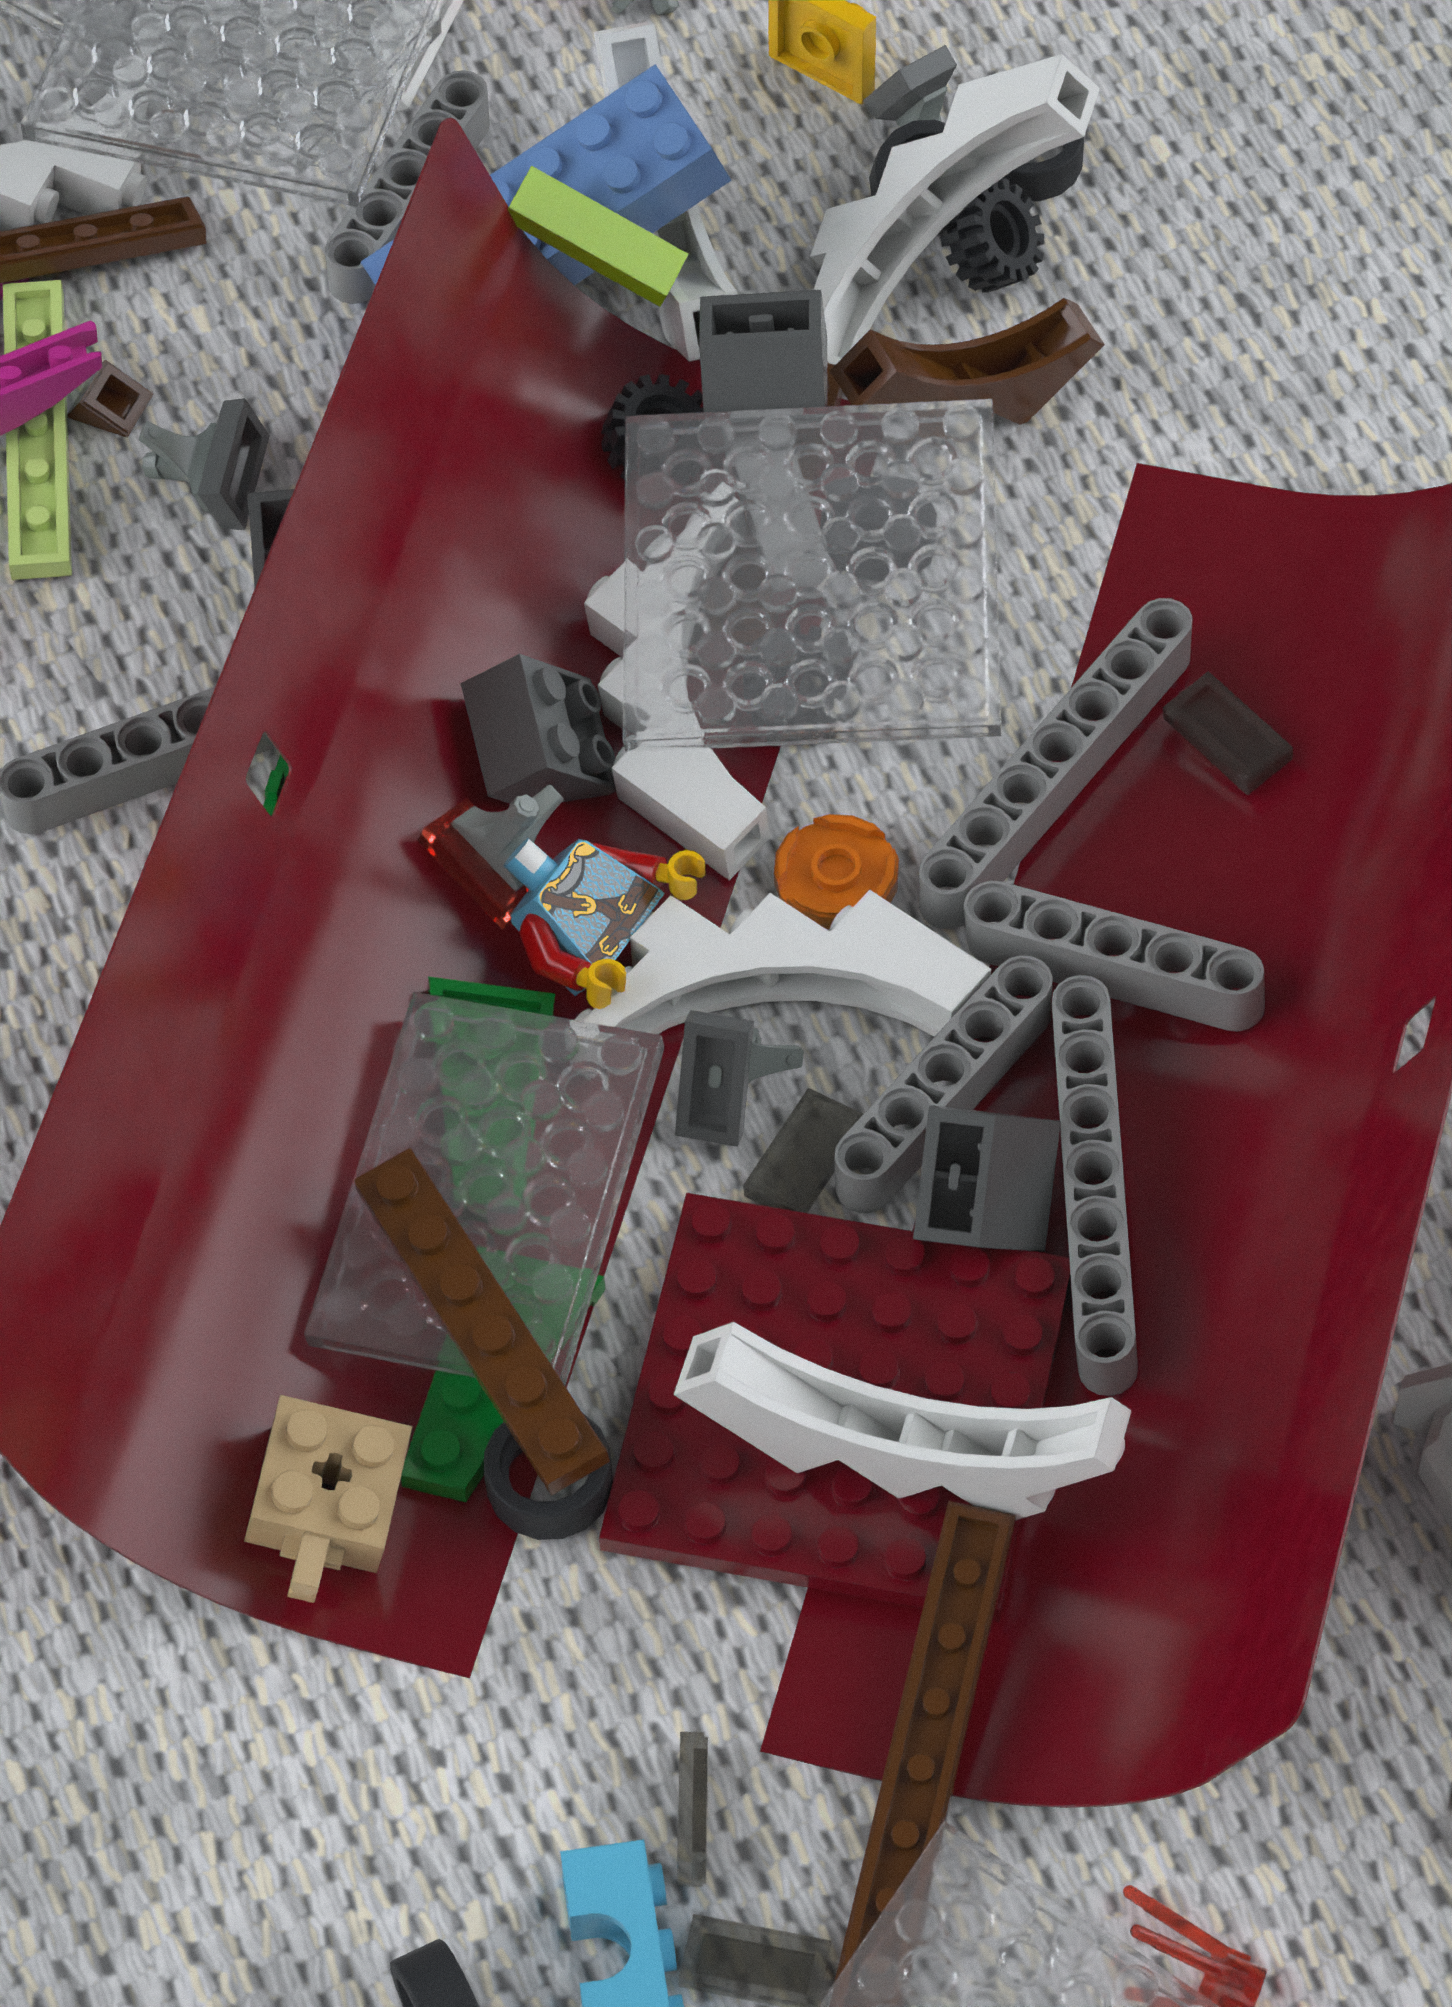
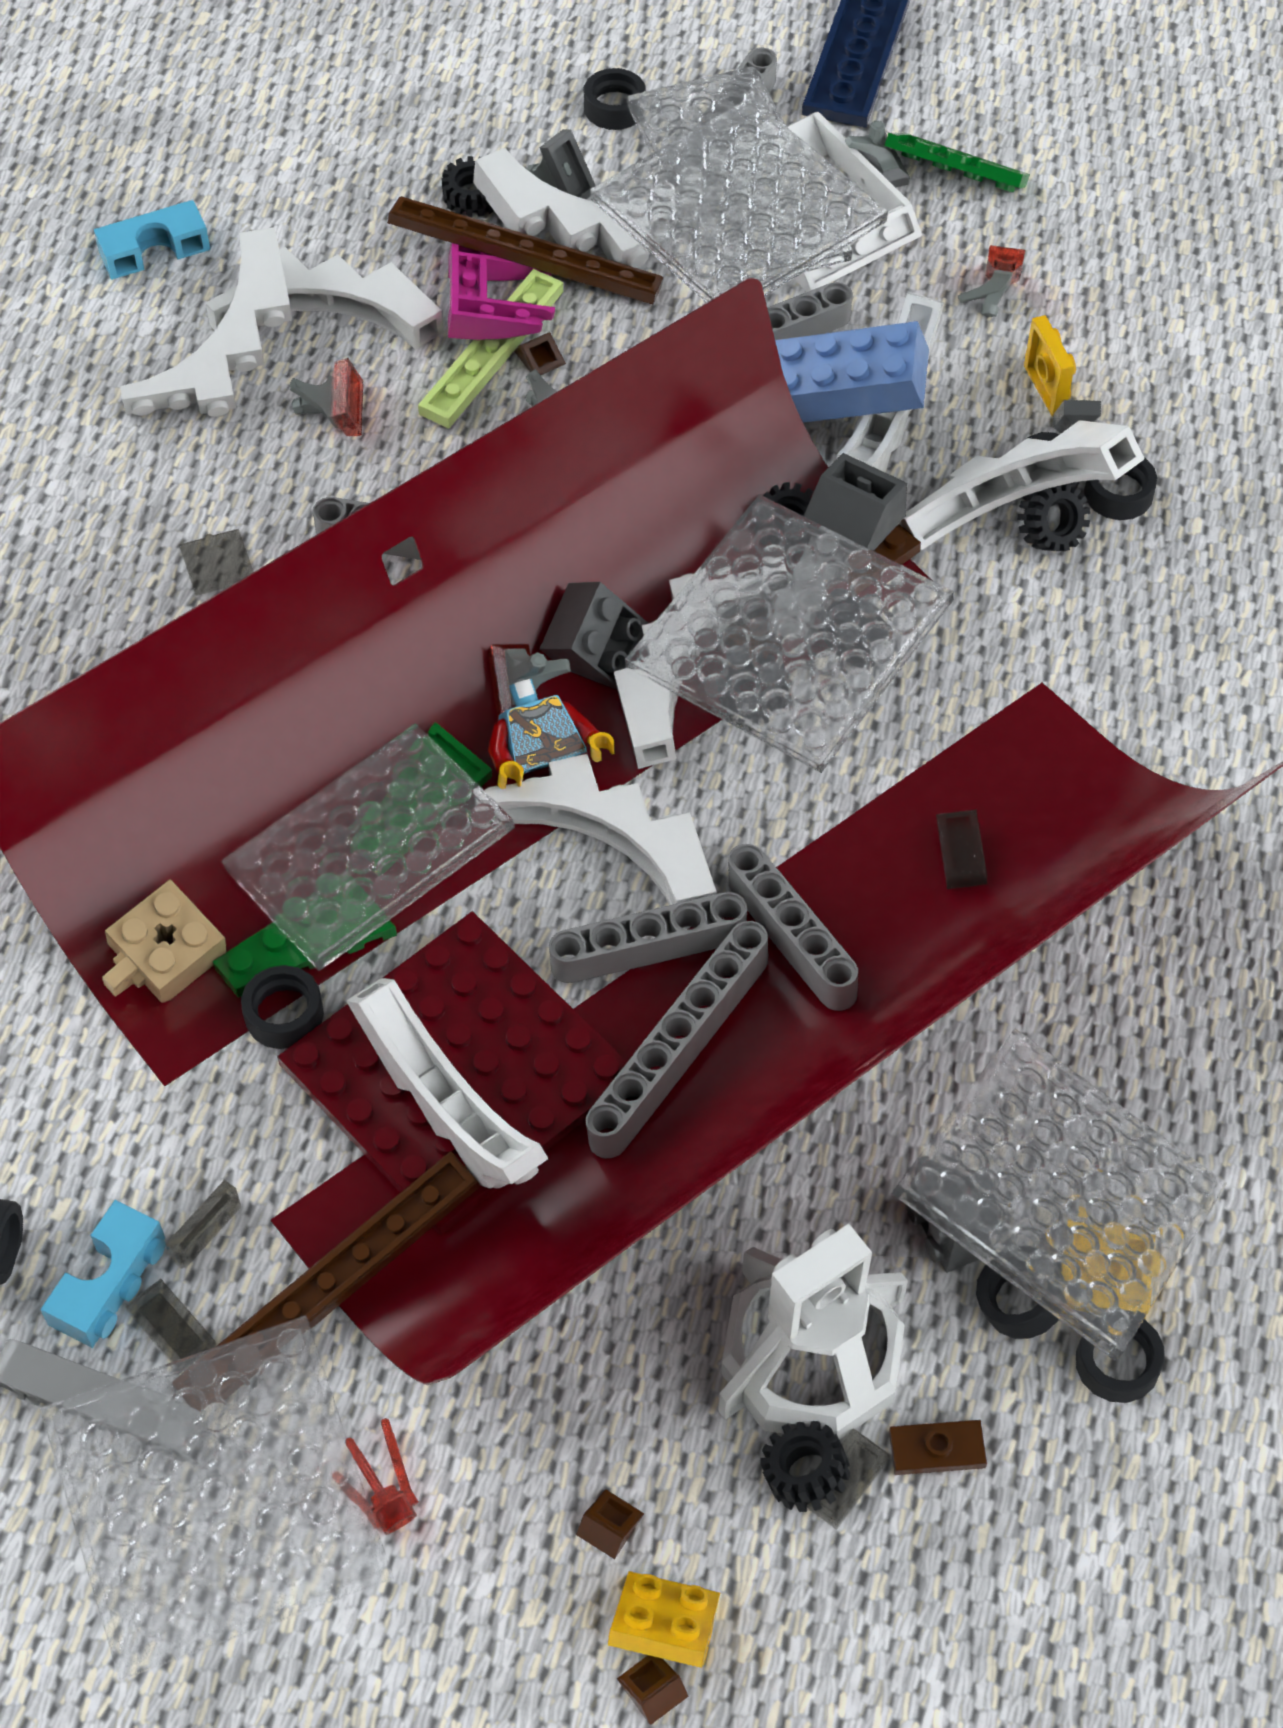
camera: 35 degrees right, 0 degrees up
reddish brown plate [353,1147,610,1496] -> none
lime tile [508,165,688,307] -> none
dark grey piece [675,1010,804,1147] -> none
clear smoke tile [743,1088,863,1213] -> none
orange tile [774,814,899,929] -> none
reddish brown arch [830,298,1105,449] -> none
dark grey slope [913,1105,1061,1252] -> none
light grey beam [919,598,1192,929] -> none

